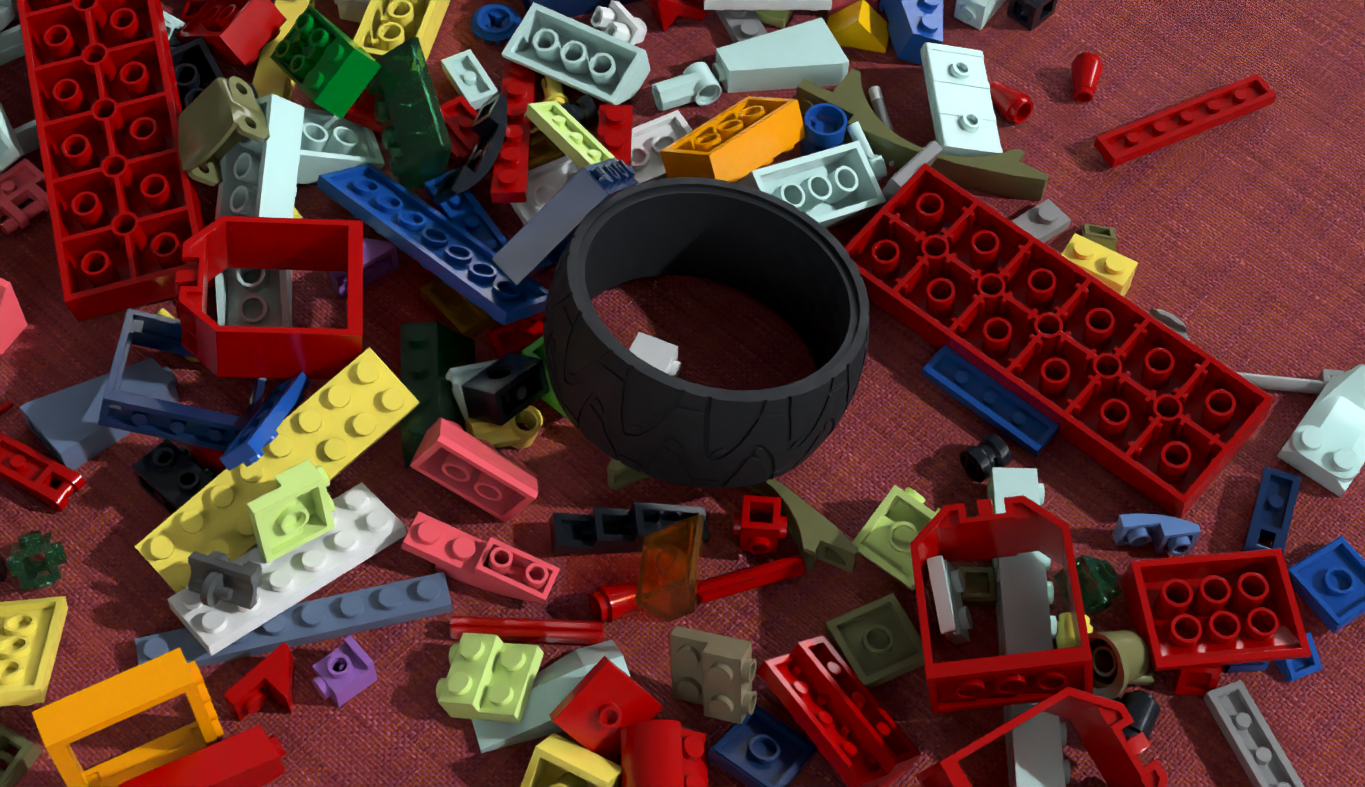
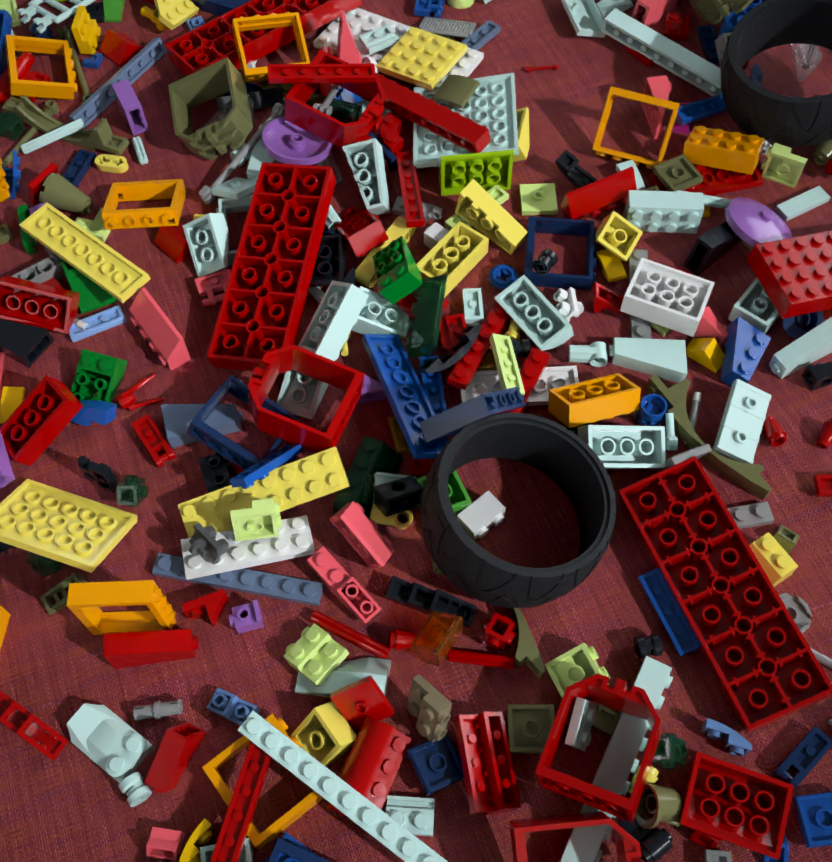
camera: 30 degrees right, 5 degrees up
olive piece [178,76,270,186] -> none

